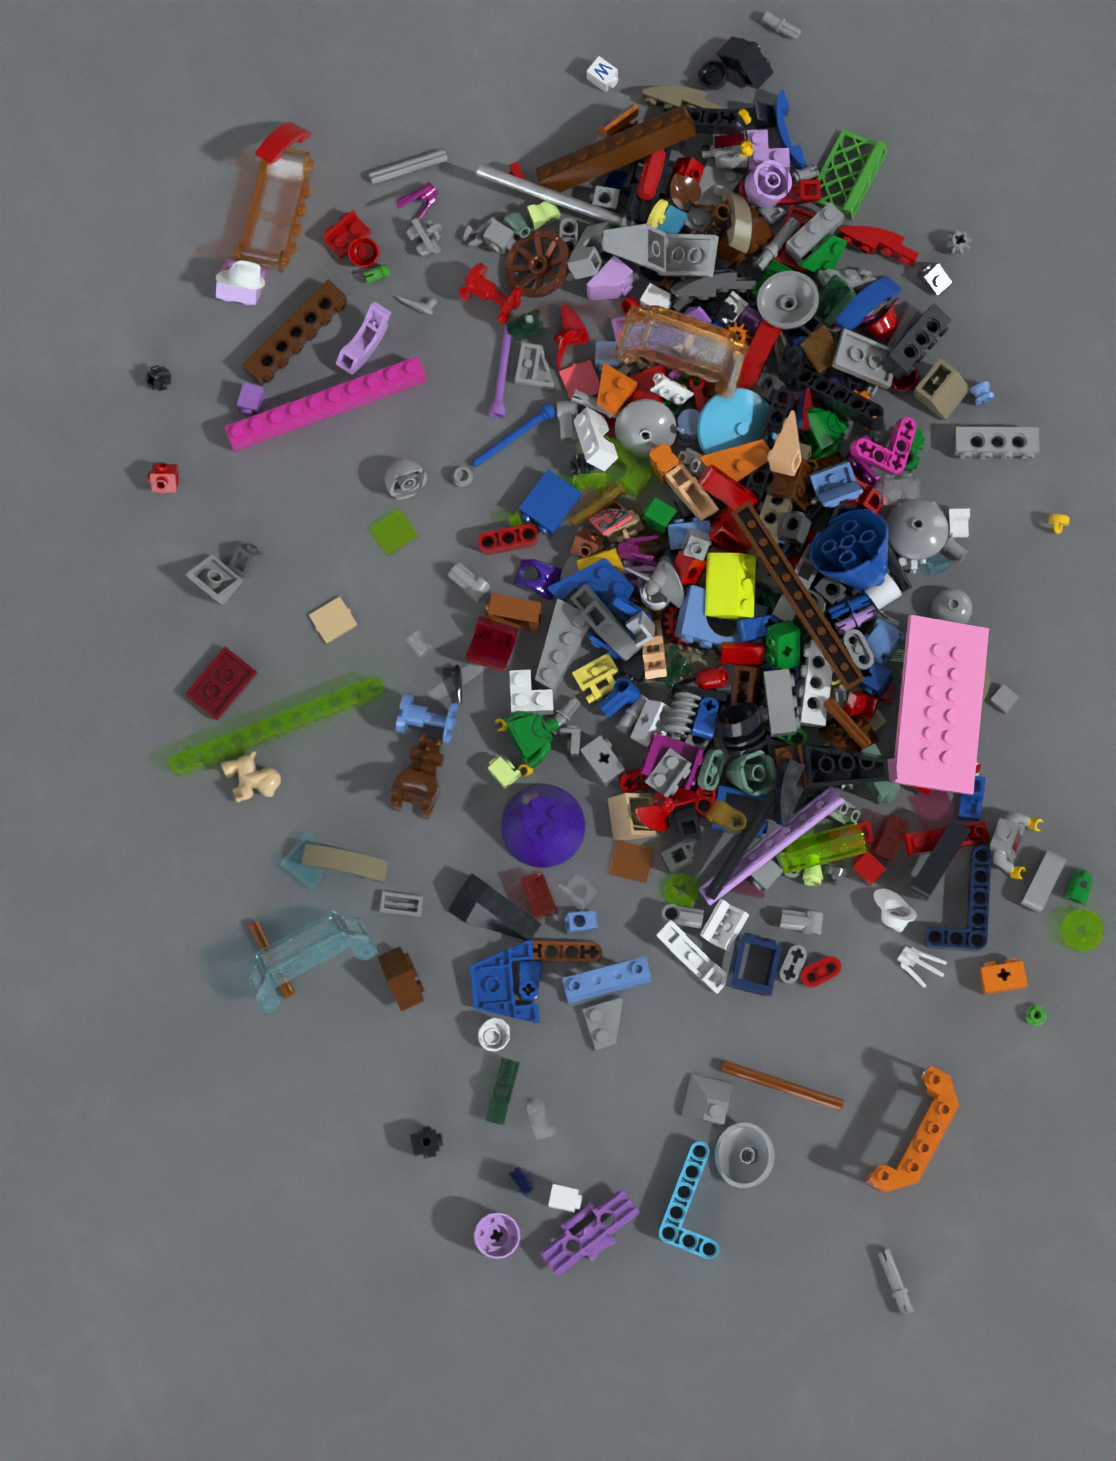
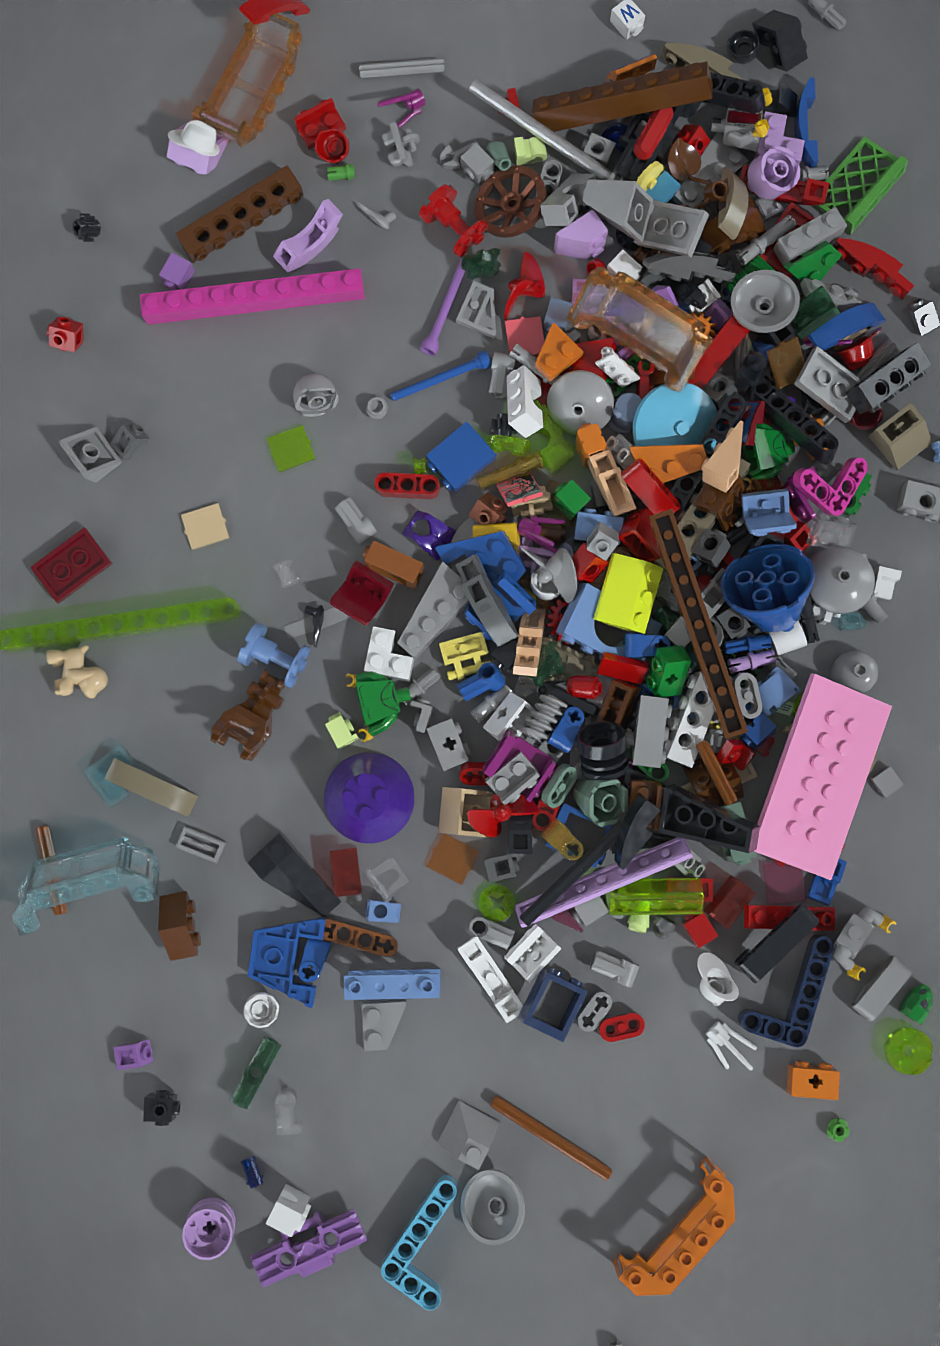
camera: 10 degrees right, 5 degrees up
light grey panel [625,611,655,648] -> none
none -> medium lavender bracket [113,1039,153,1070]

